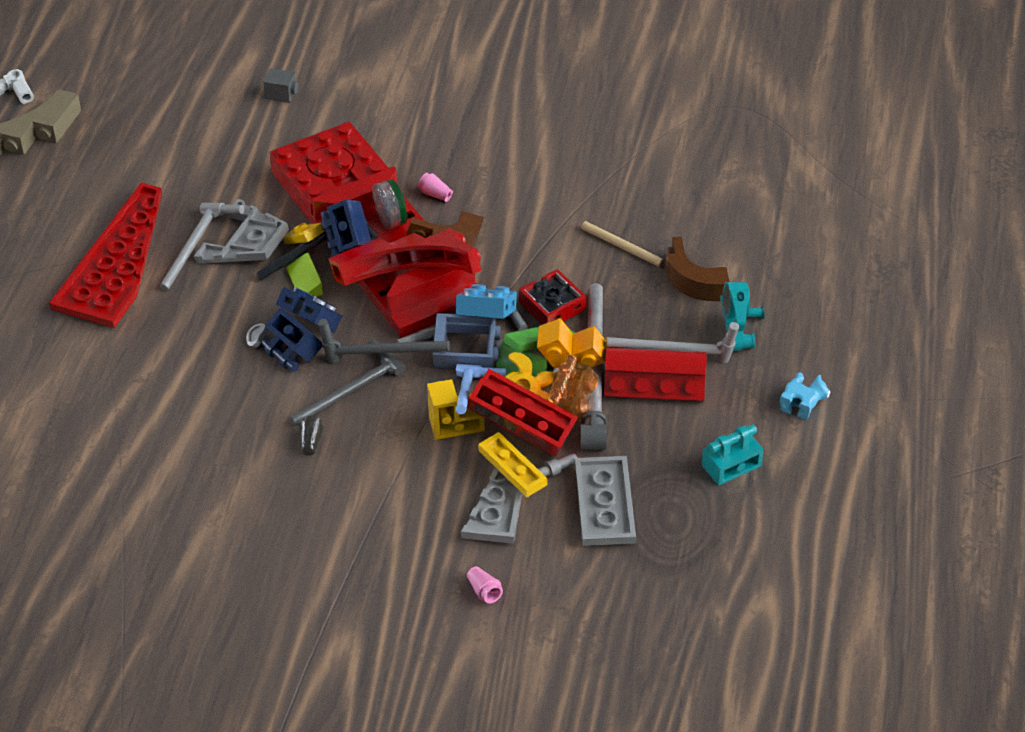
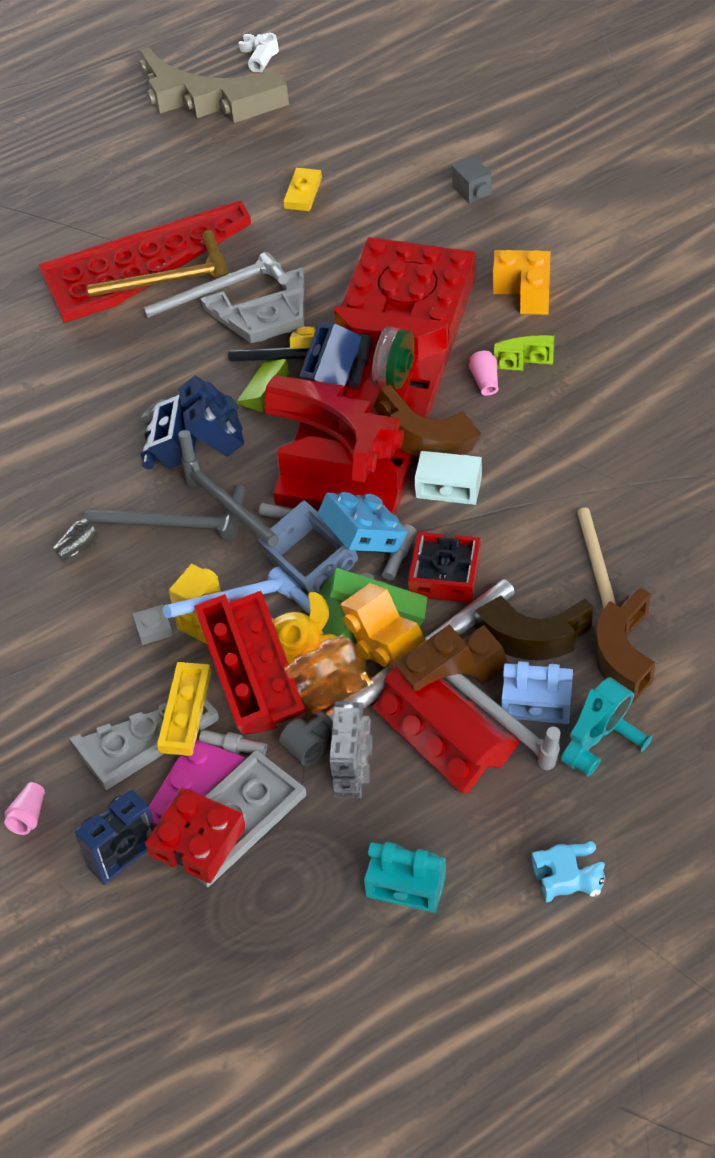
camera: 50 degrees right, 5 degrees up
none -> piece [75,788,155,885]
none -> pearl gold bar [86,230,229,297]
none -> light grey plate [132,604,173,645]
none -> red piece [145,787,246,884]
none -> dark pink wing [149,739,247,827]
none -> yellow plate [283,168,322,211]
none -> clear piece [330,701,372,798]
none -> reddish brown arch [394,624,508,692]
none -> light aqua brick [415,451,482,505]
none -> dark brown arch [475,595,593,660]
none -> light orange brick [493,250,551,315]
none -> lime slope [494,335,555,371]
none -> light blue brick [502,661,573,724]

